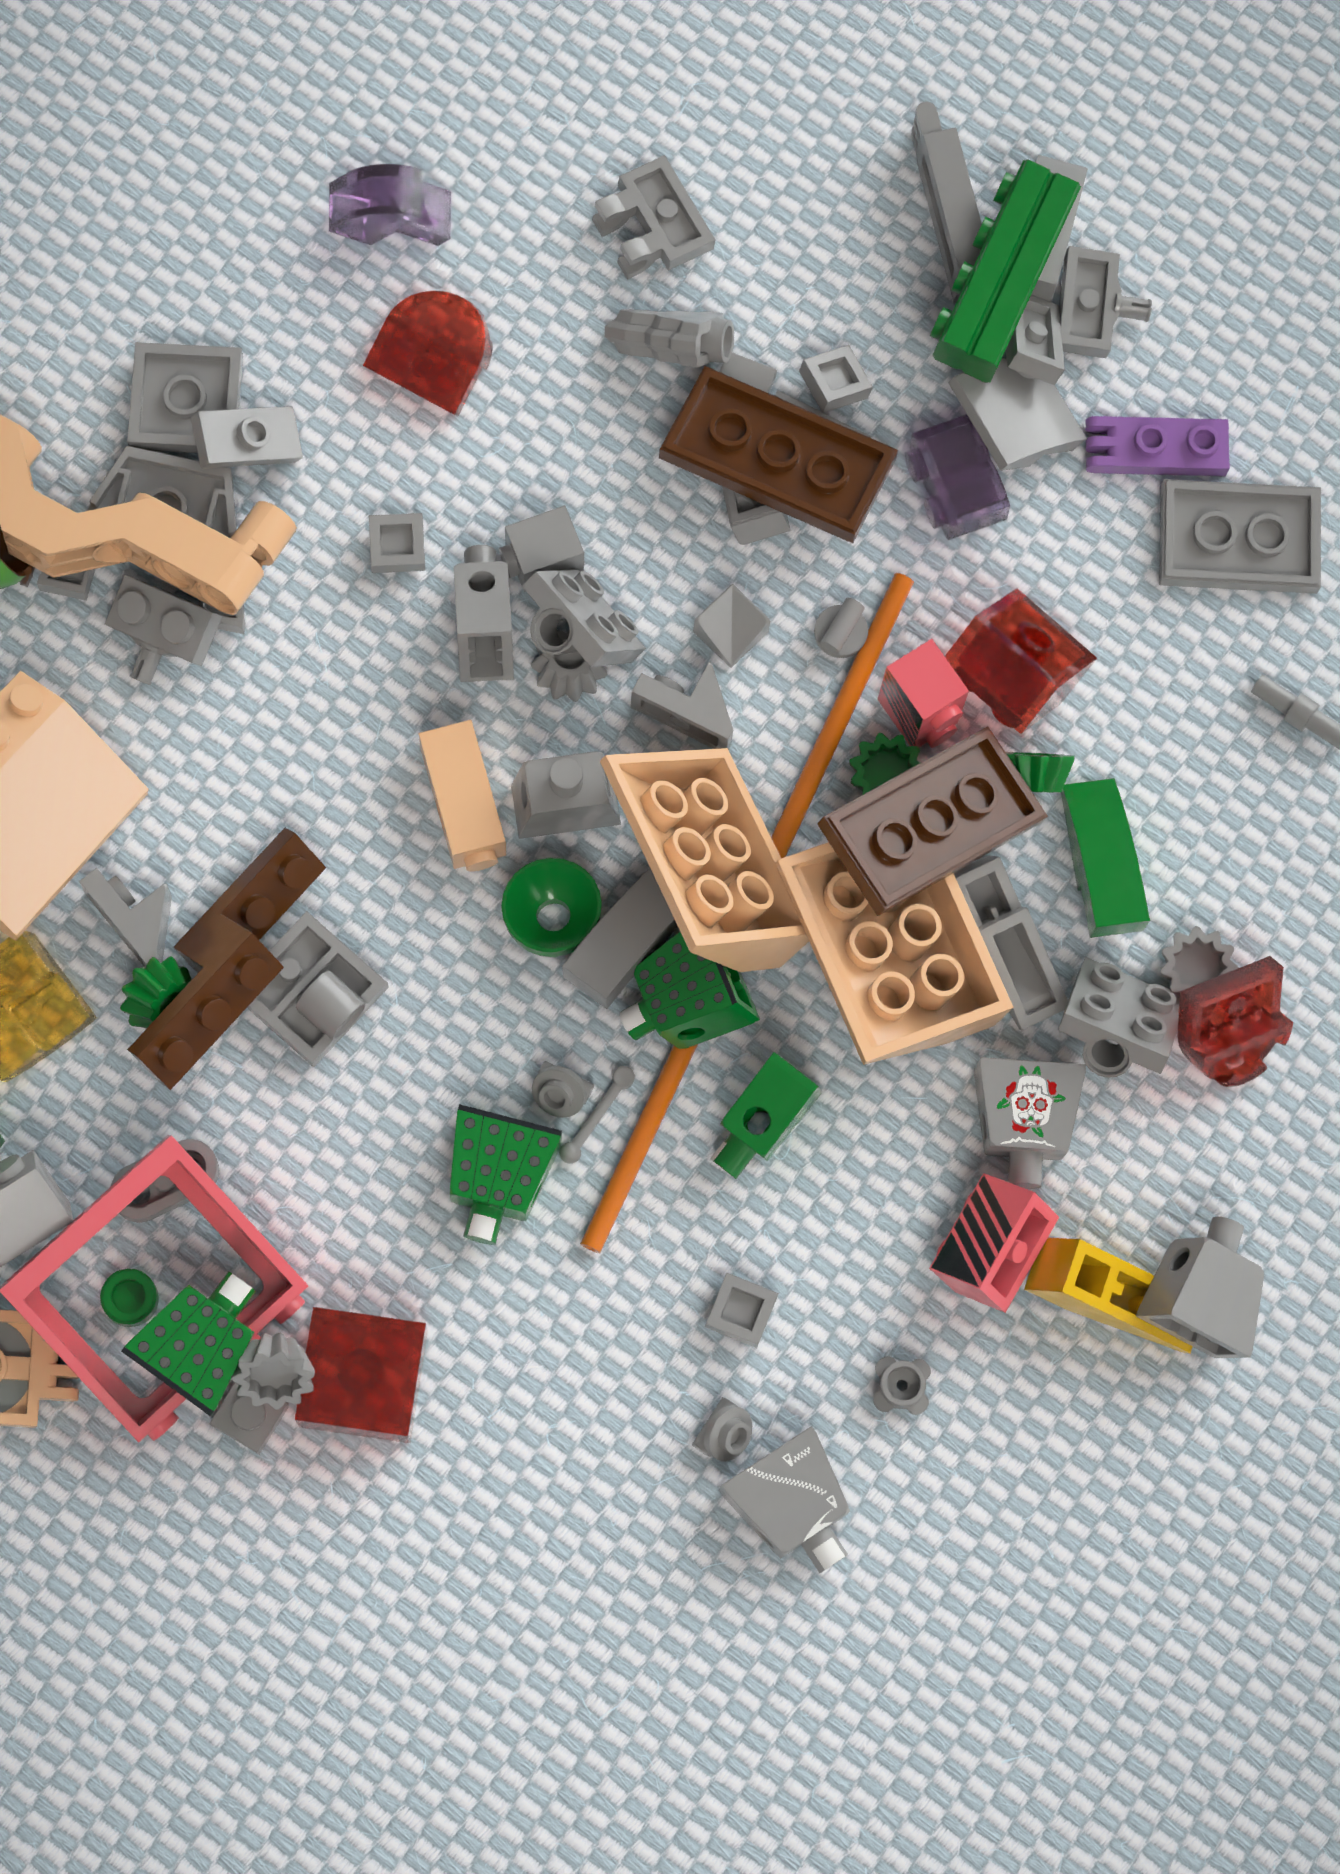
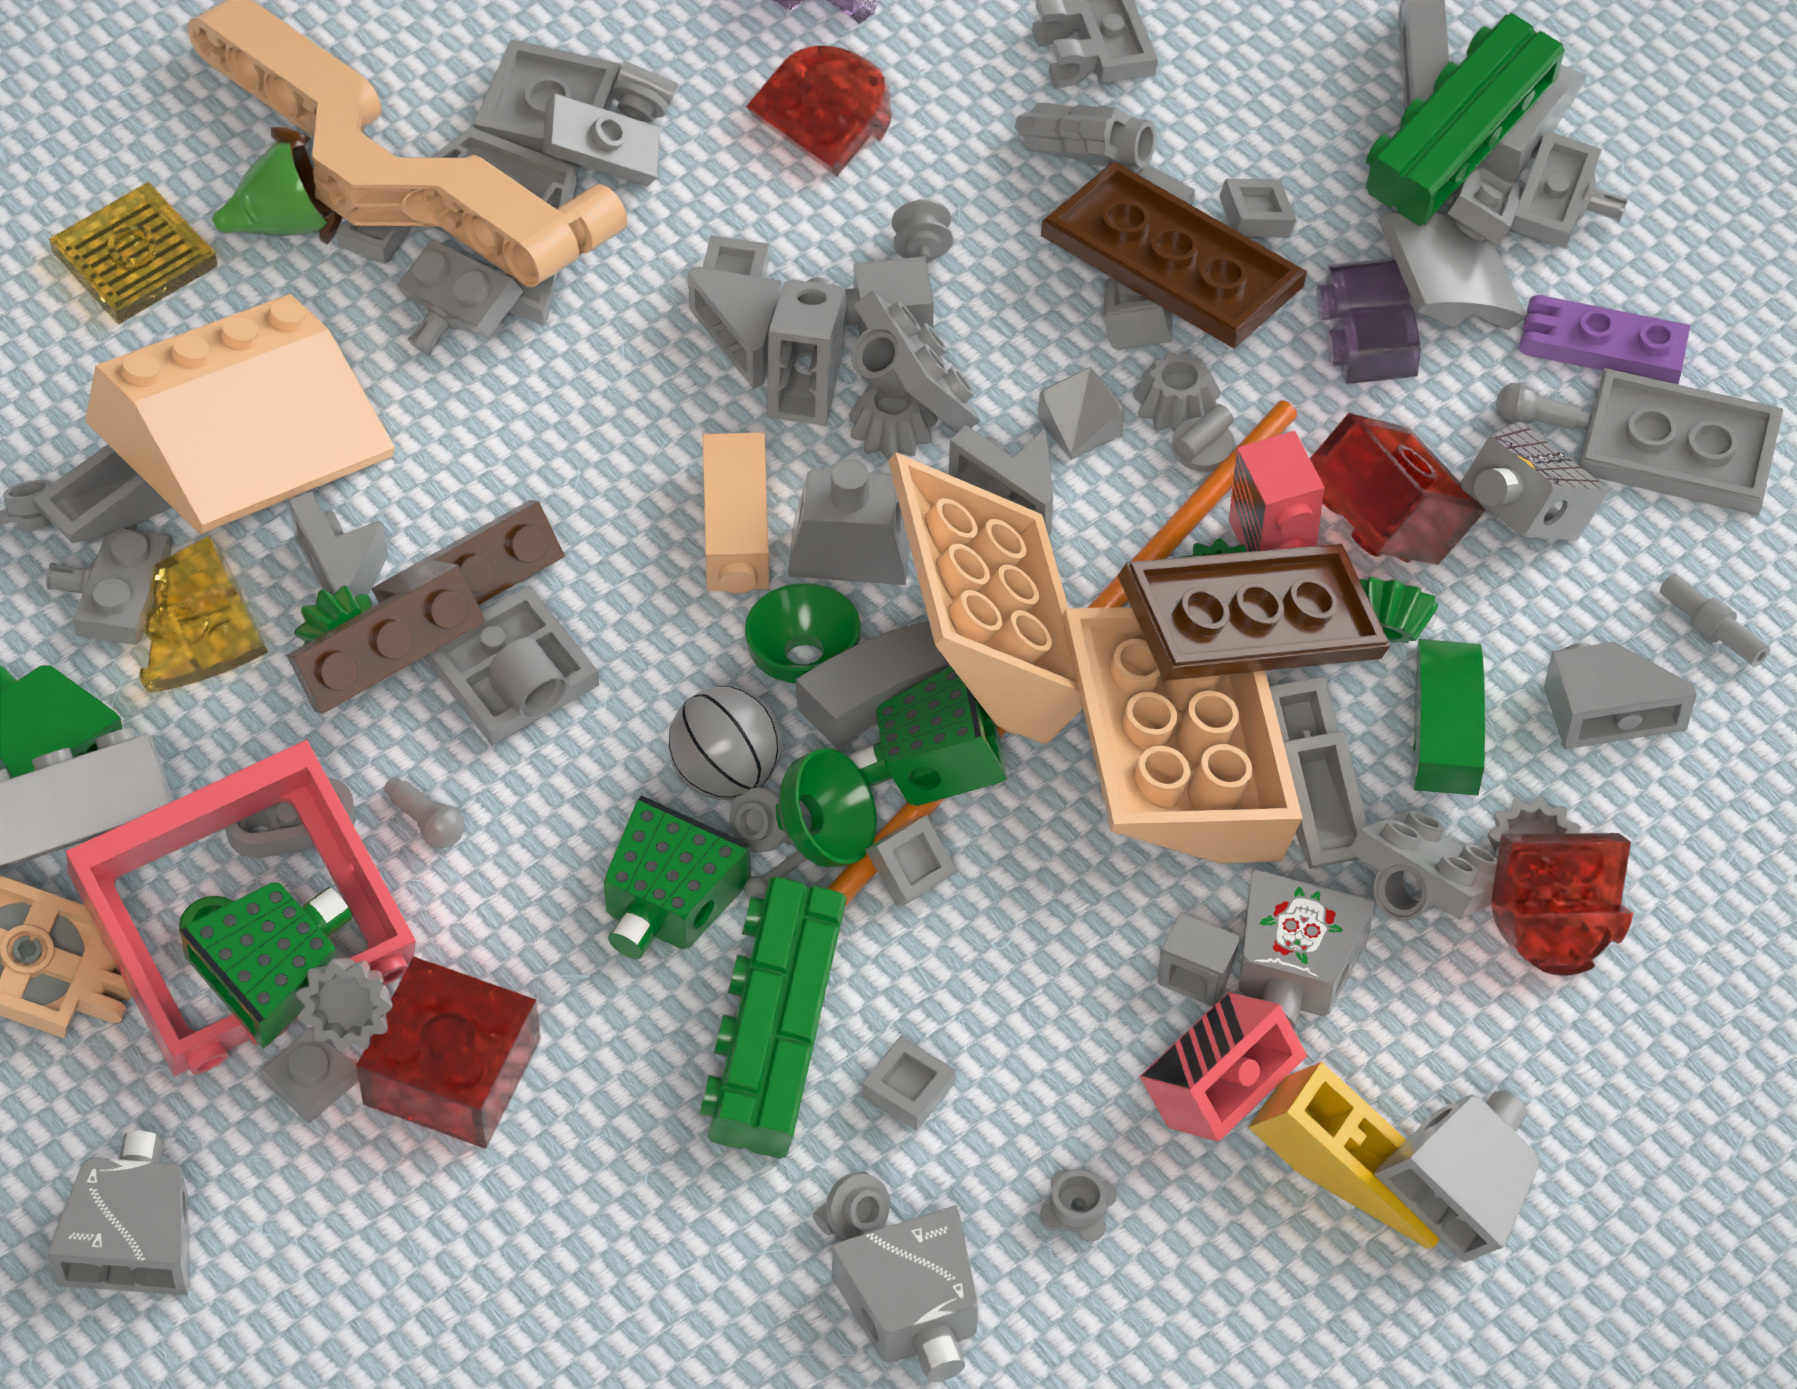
camera: 20 degrees right, 20 degrees down
green torso [710,1052,822,1179] -> none
none -> light grey torso [48,1131,189,1295]
none -> light grey piece [384,777,465,849]
none -> light grey plate [611,60,678,122]
none -> light grey piece [668,686,782,800]
none -> light grey slope [688,267,782,389]
none -> green brick [699,876,847,1159]
none -> green piece [775,748,877,868]
none -> light grey plate [865,815,957,906]
none -> light grey wheel [891,199,953,262]
none -> light grey piece [1133,352,1221,432]
none -> light grey slope [1157,912,1239,1007]
none -> light grey torso [1460,422,1610,540]
none -> light grey piece [1496,382,1590,429]
none -> light grey slope [1544,642,1697,749]

